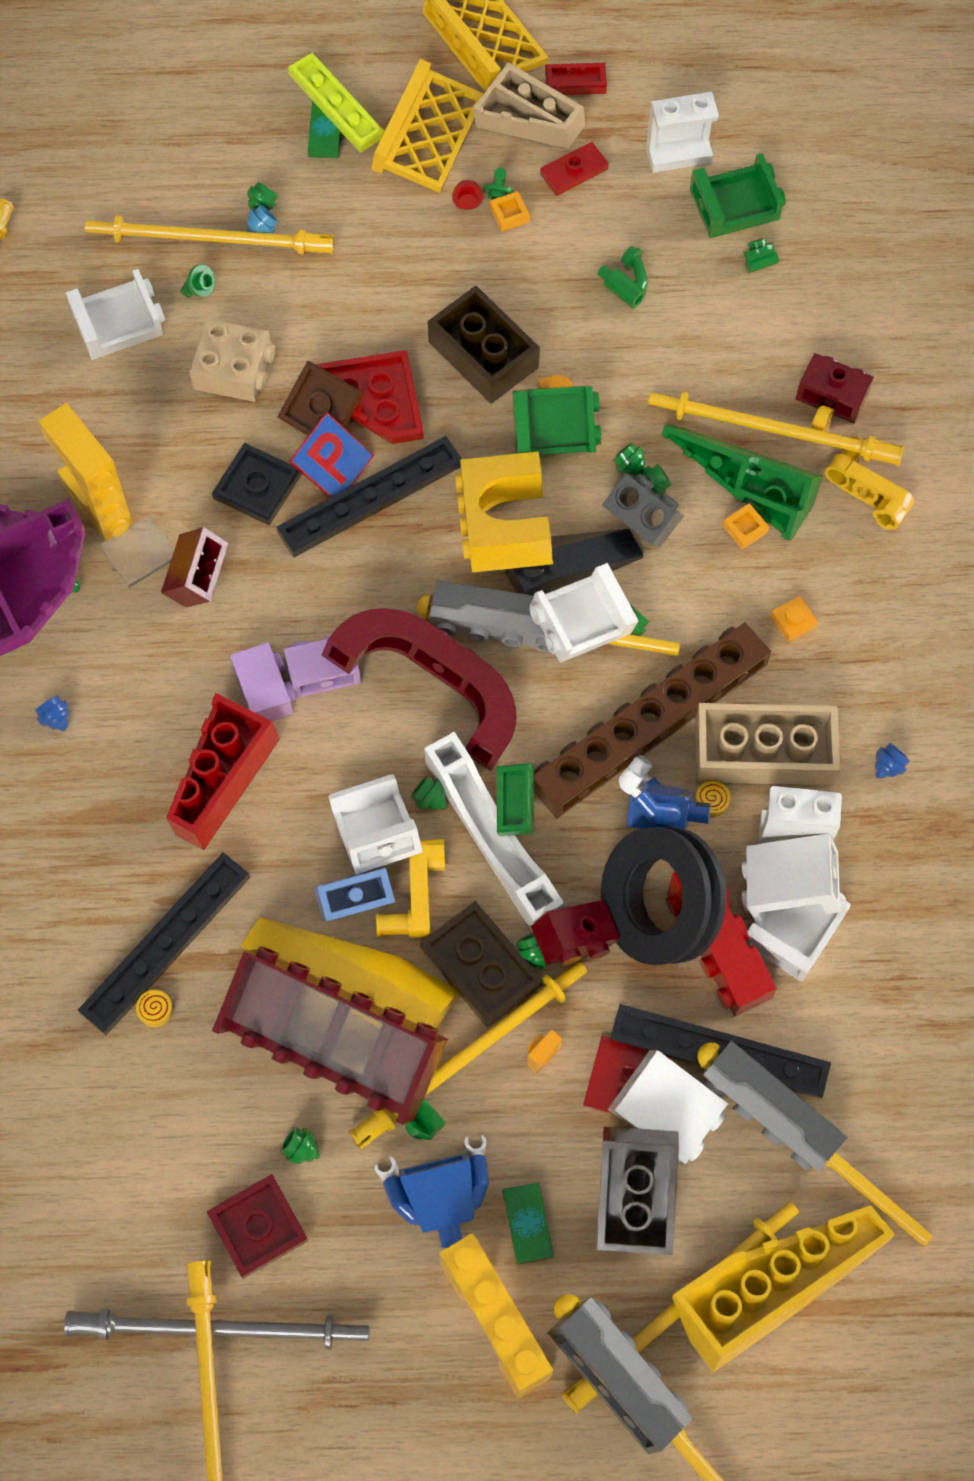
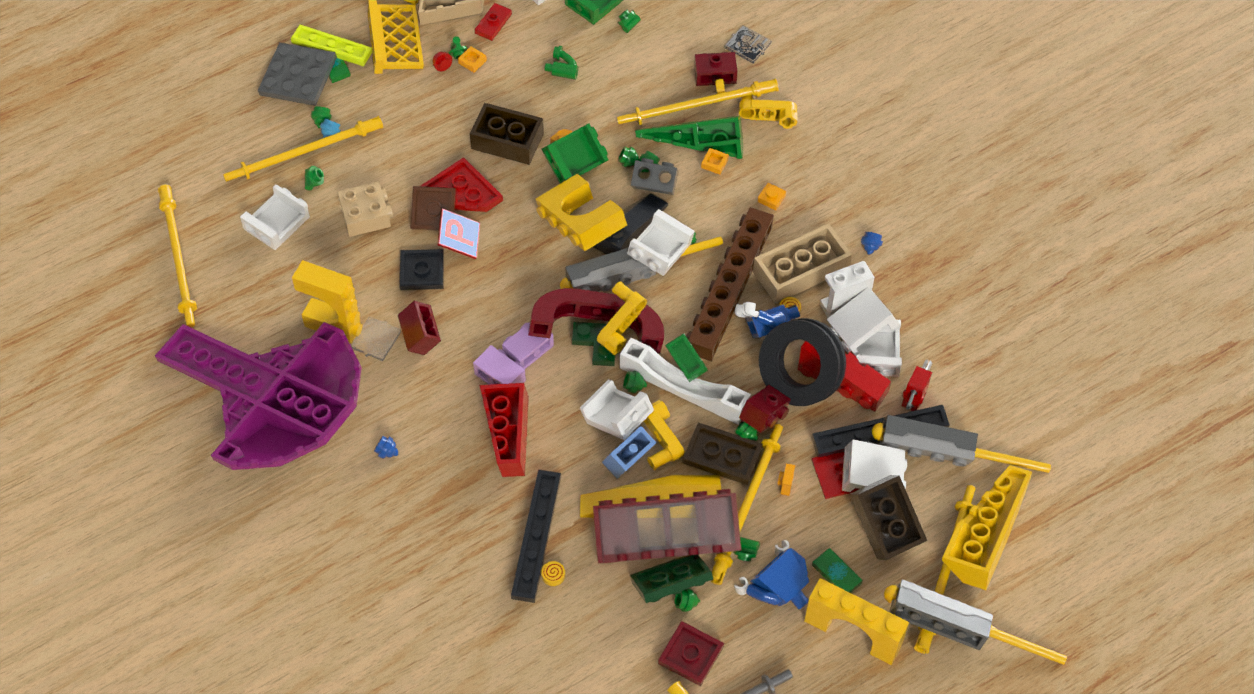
camera: 30 degrees left, 10 degrees down
black plate [276,436,462,558] -> none
none -> dark grey plate [258,42,337,106]
none -> dark green plate [572,322,615,366]
none -> yellow beam [597,281,647,355]
none -> dark green plate [630,555,713,603]
none -> piece [724,25,772,64]
none -> red piece [901,360,933,411]

